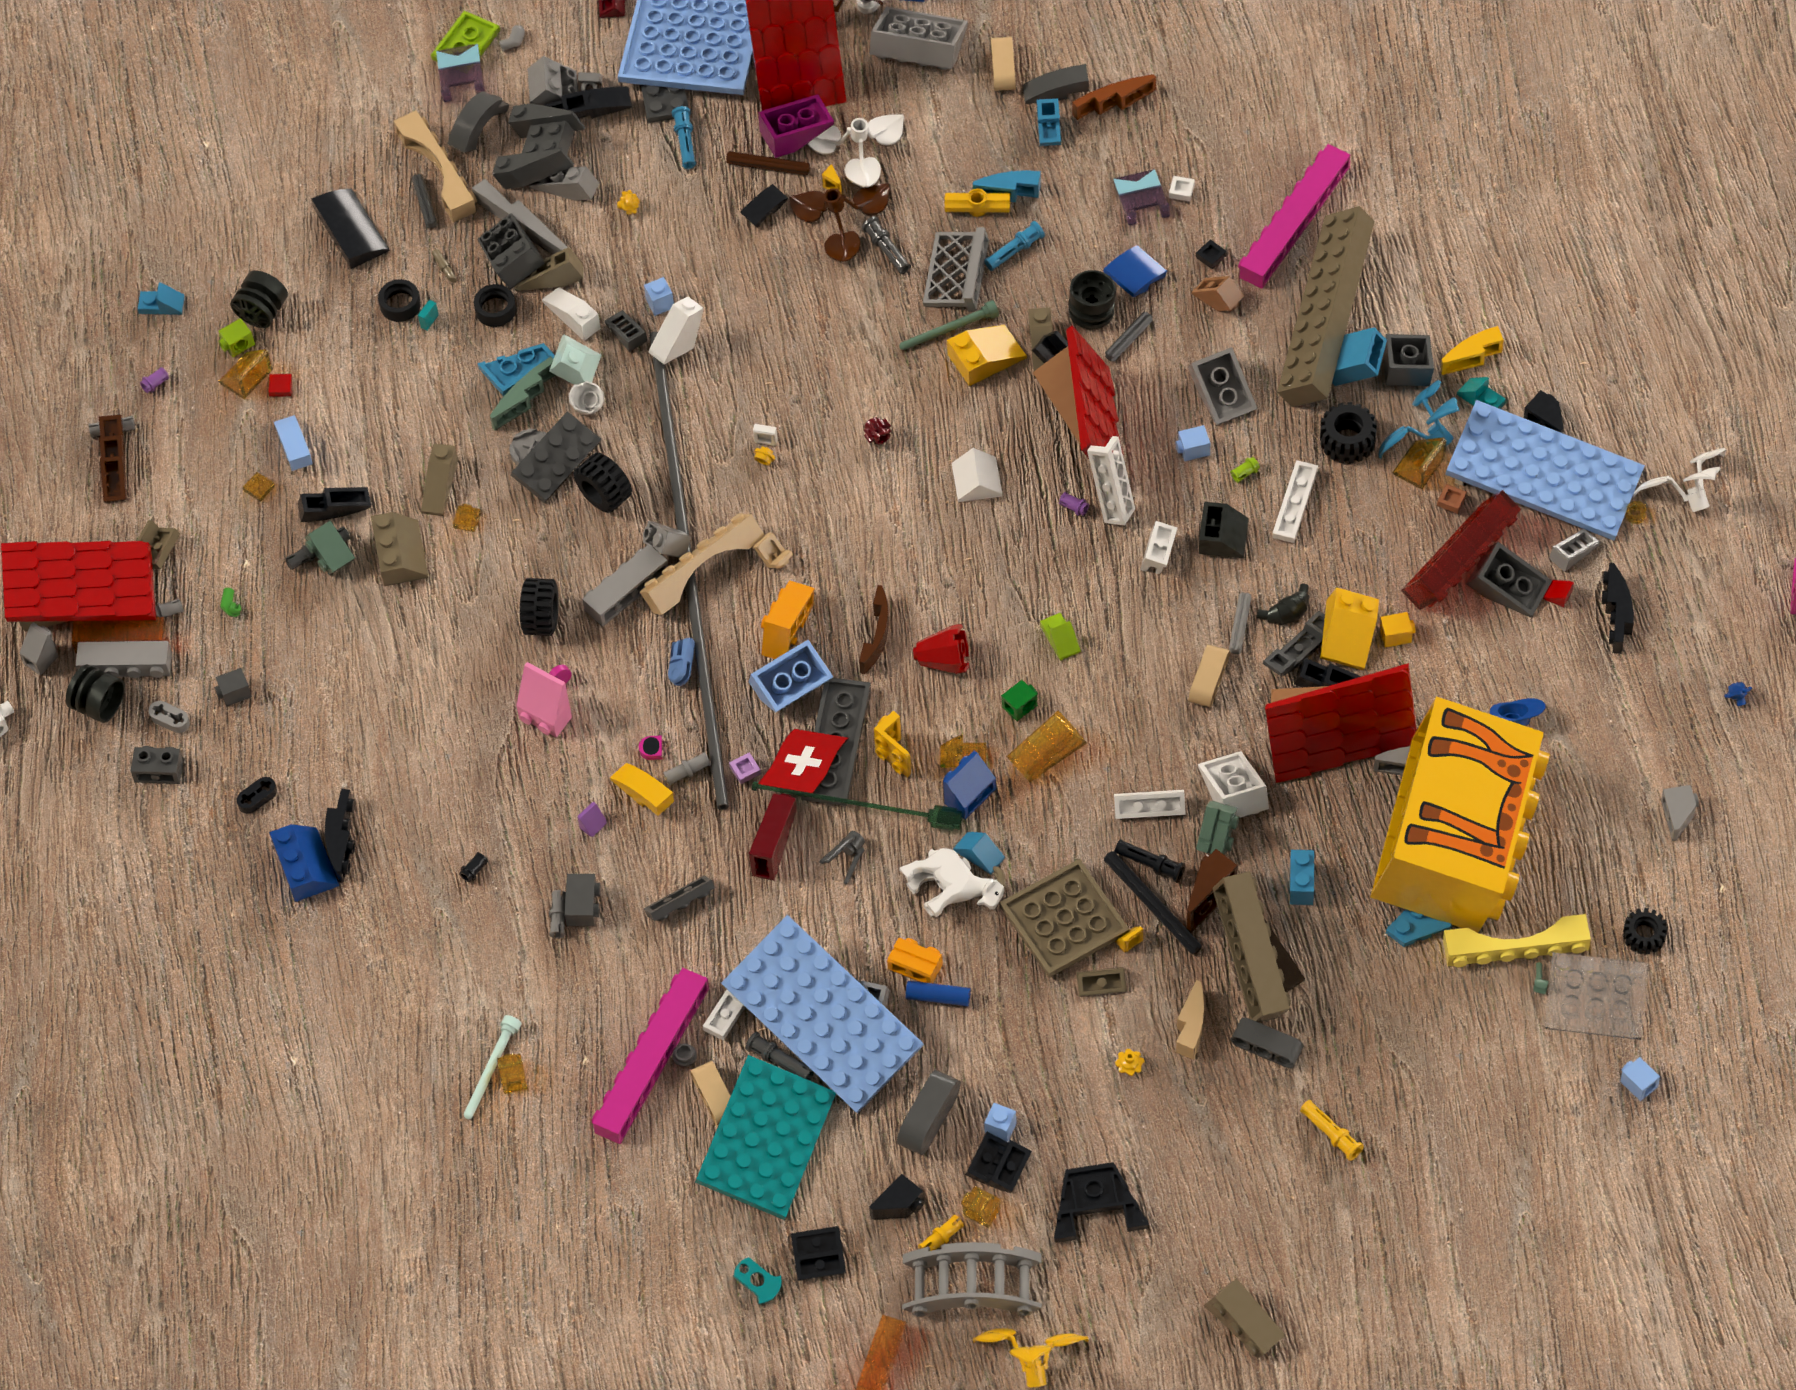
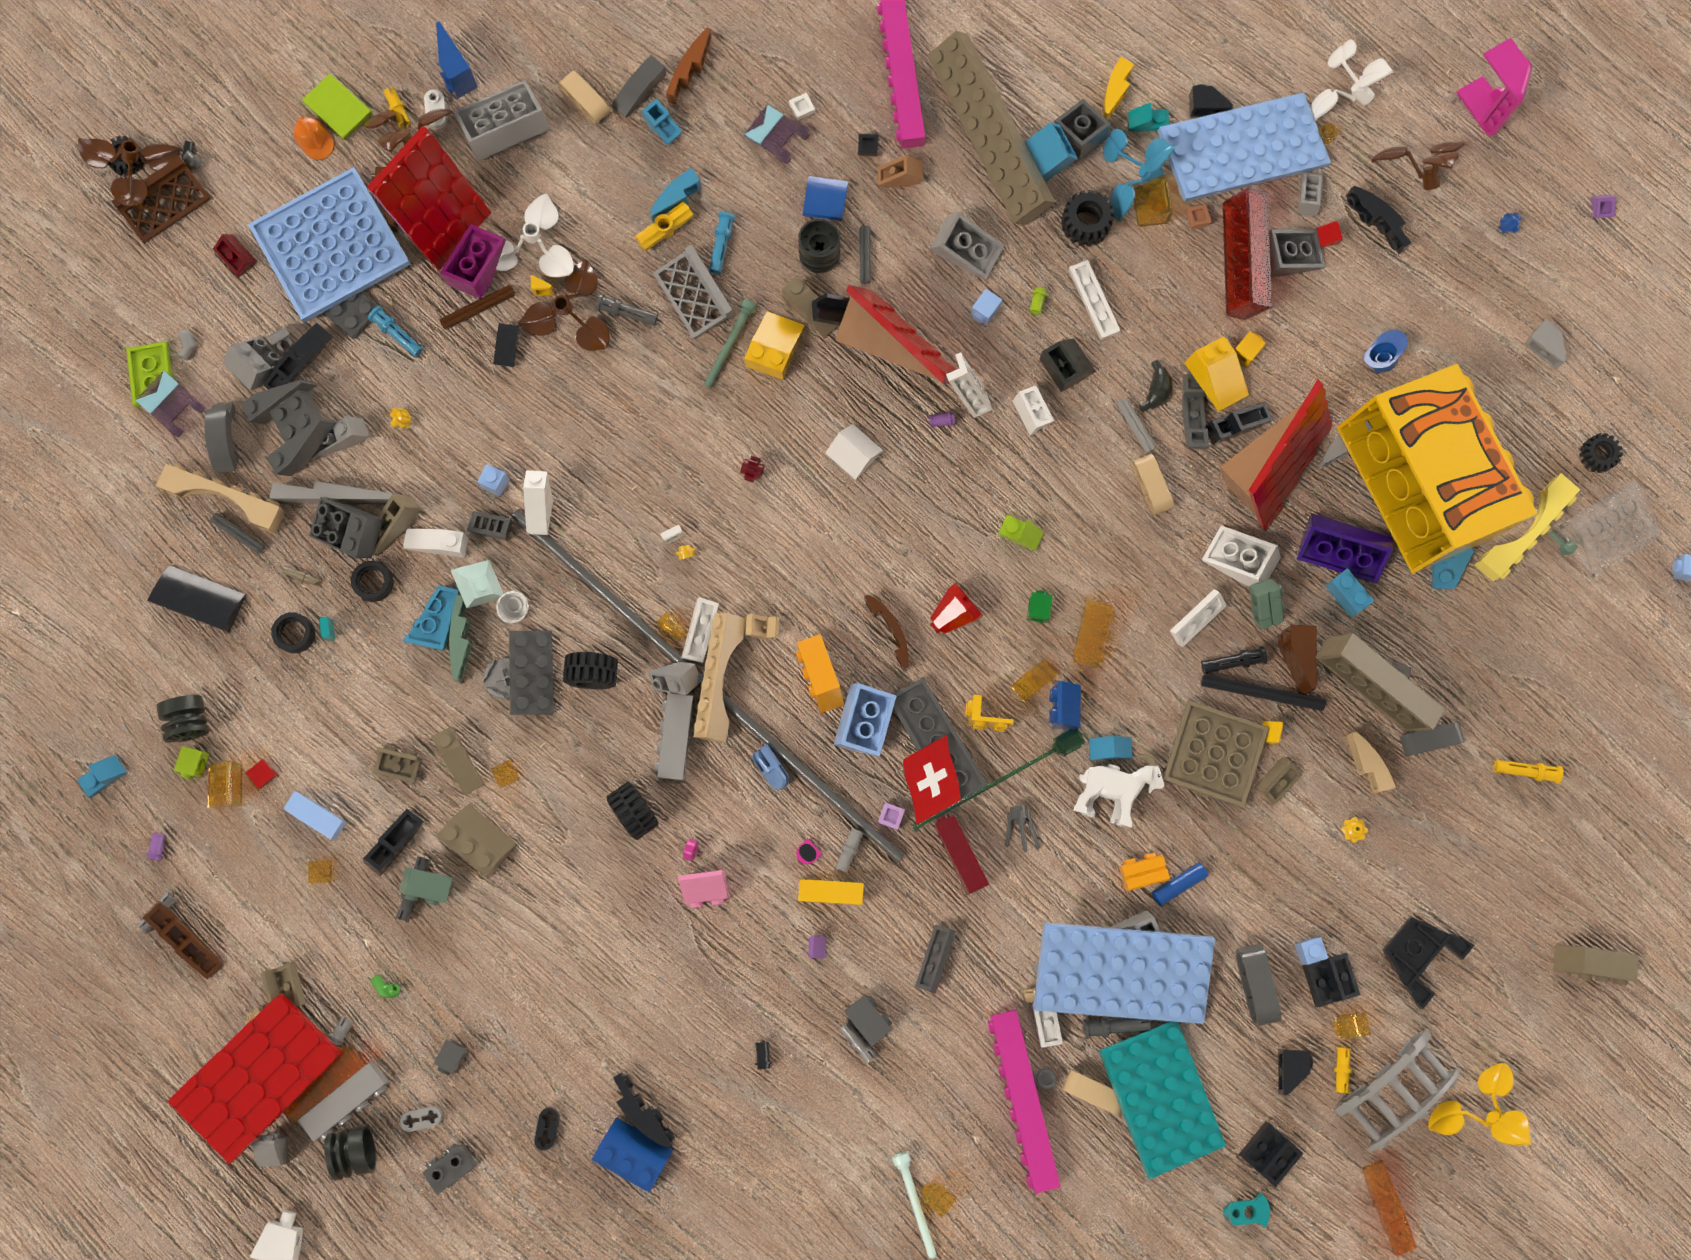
camera: 45 degrees left, 20 degrees up
none -> dark tan bracket [373,745,423,784]
none -> clear yellow cone [656,611,687,641]
none -> white plate [681,597,719,664]
none -> dark purple slope [1297,513,1393,583]
none -> reddish brown plant [1371,142,1464,190]

